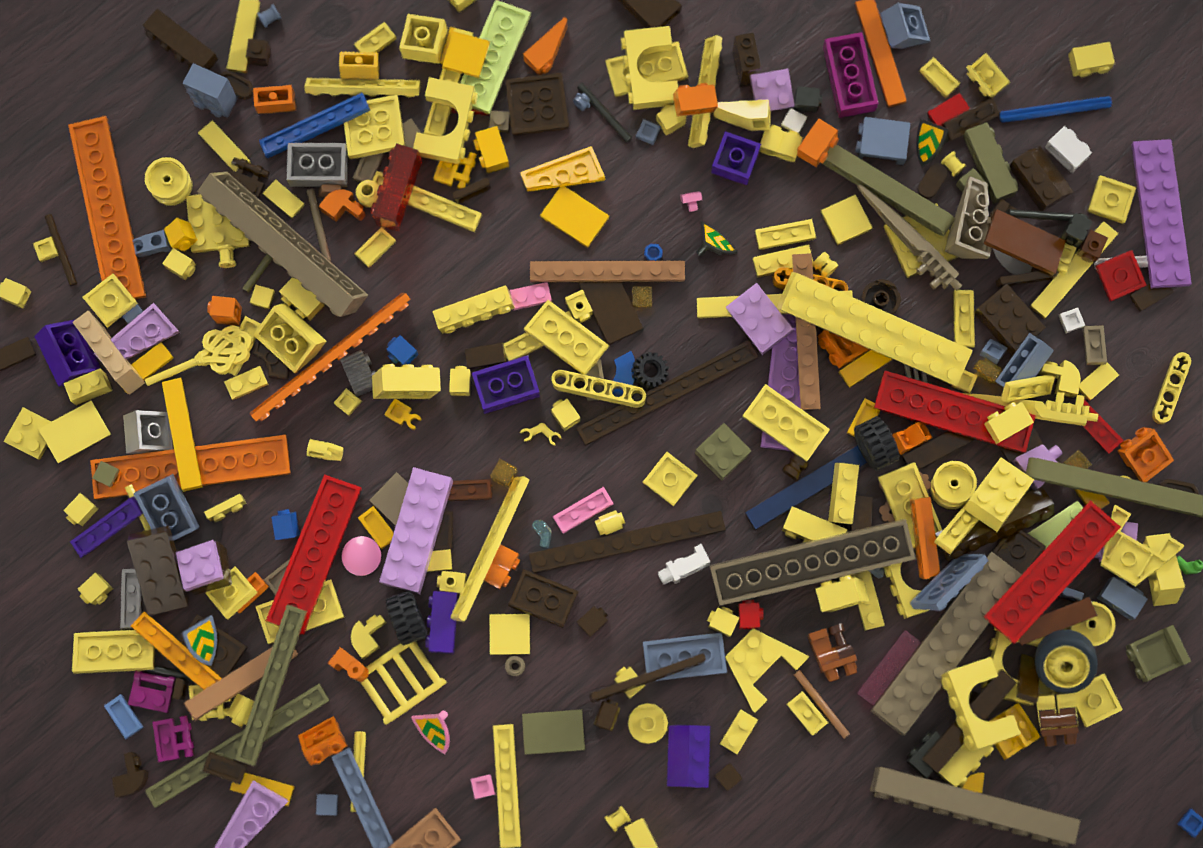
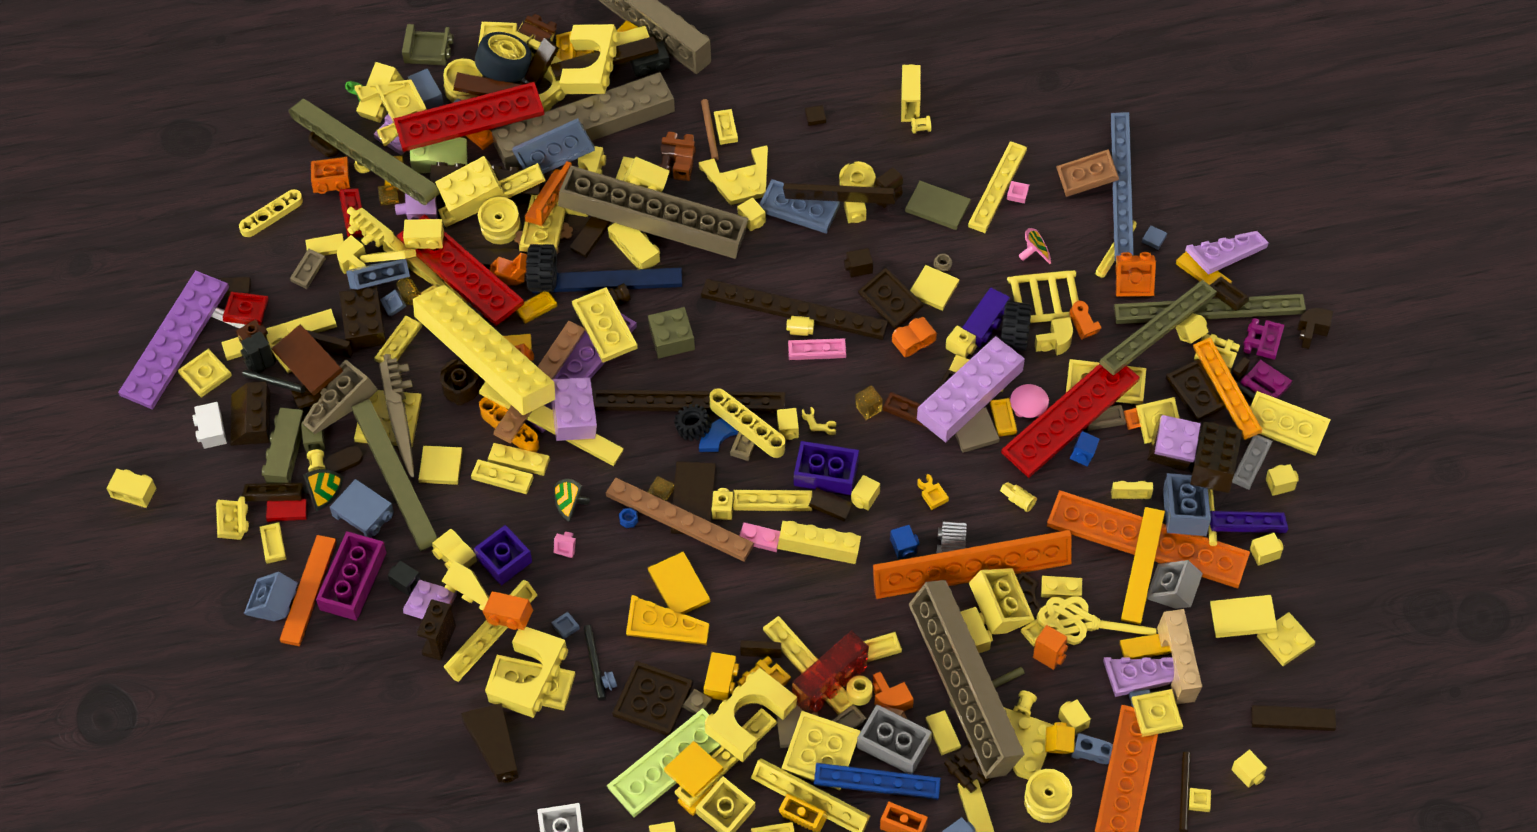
camera: 150 degrees left, 20 degrees down
dark purple slope [34,319,101,387] -> none
light yellow brick [64,368,113,405] -> none
olive tile [92,461,120,487] -> none
medium blue tile [104,694,144,739] -> none
shield [182,615,217,666] -> none
medium nougat tile [184,647,298,721] -> none
light yellow tile [250,285,275,309] -> none
dark tan bar [307,189,331,262] -> none
light yellow tile [334,388,362,416] -> none
light yellow brick [372,364,441,399] -> none
light yellow tile [451,476,529,621] -> none
orange slope [523,17,567,76] -> none
light yellow tile [524,300,609,375] -> none
clear light blue arm [532,520,552,548] -> none
light yellow tile [643,452,698,507] -> none
light yellow brick [656,104,687,136] -> none
white hips [658,544,710,585] -> none
dark purple slope [667,725,710,788] -> none
light yellow plate [720,710,758,754] -> none
red brick [738,600,763,629] -> none
white tile [781,108,807,133] -> none
orange brick [797,119,839,167] -> none
light yellow wheel [812,252,839,277] -> none
light yellow brick [828,463,859,524] -> none
clear pink plate [856,630,921,706] -> none
dark brown tile [992,529,1046,574] -> none
blue axle [999,96,1112,123] -> none
white plate [1059,308,1085,333] -> none

